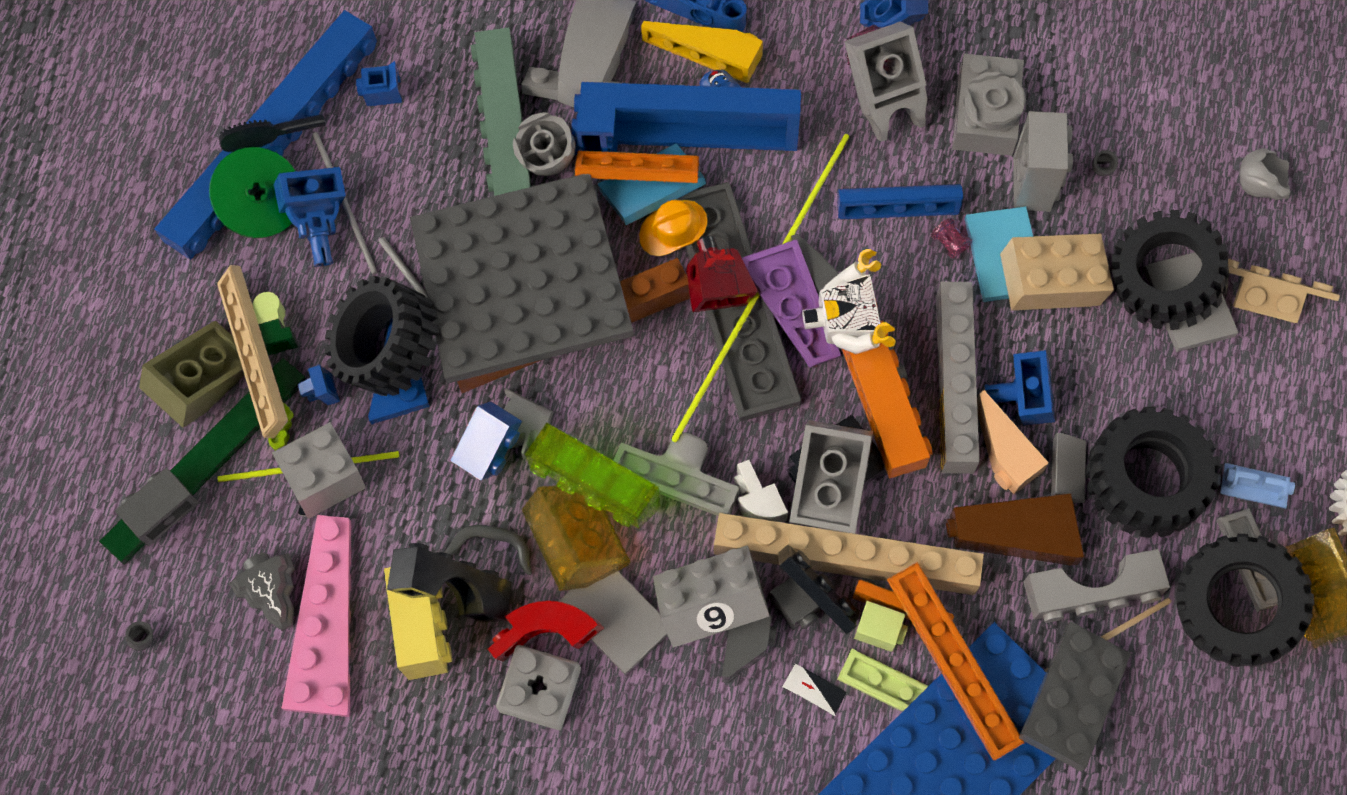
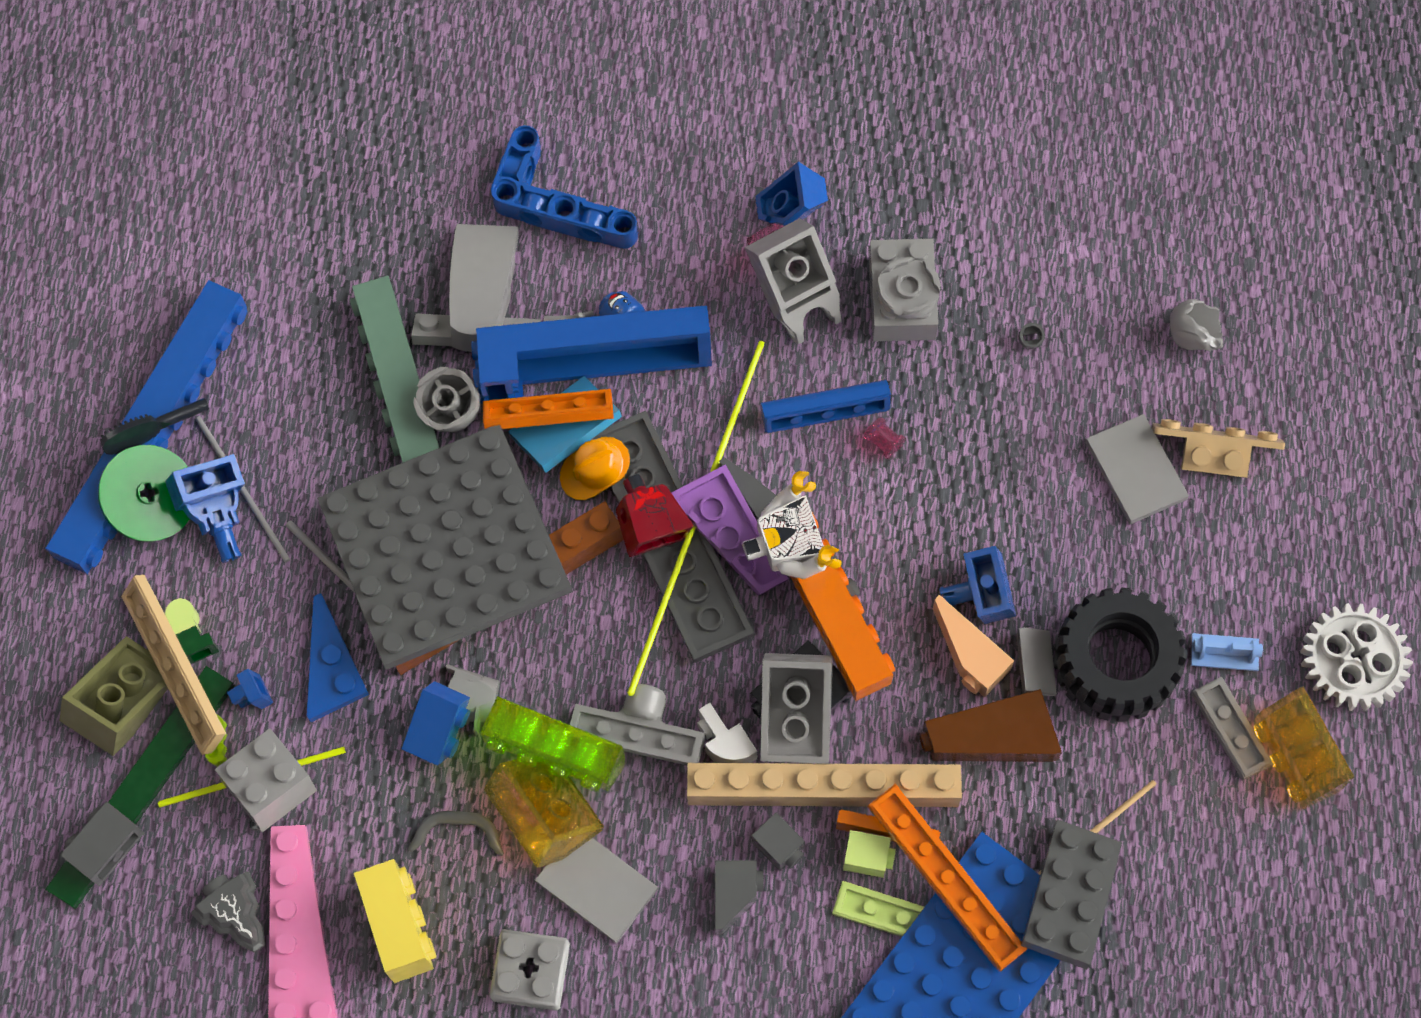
camera: 10 degrees left, 0 degrees up
dark grey hinge [125,621,154,651] -> none
black tyre [324,276,439,396] -> none
blue window [356,61,402,106] -> none
black arch [387,543,512,622] -> none
red arch [488,601,604,662] -> none
yellow slope [641,21,763,84] -> none
light grey brick [653,545,769,648] -> none
black plate [778,544,857,635] -> none
sticker [783,664,847,716] -> none
light grey brick [936,282,979,474] -> none
medium azure tile [965,206,1033,302] -> none
tan brick [1000,234,1114,311] -> none
light grey brick [1013,111,1073,212] -> none
light grey arch [1024,549,1170,623] -> none
black tyre [1112,210,1229,330] -> none
black tyre [1176,534,1314,668] -> none

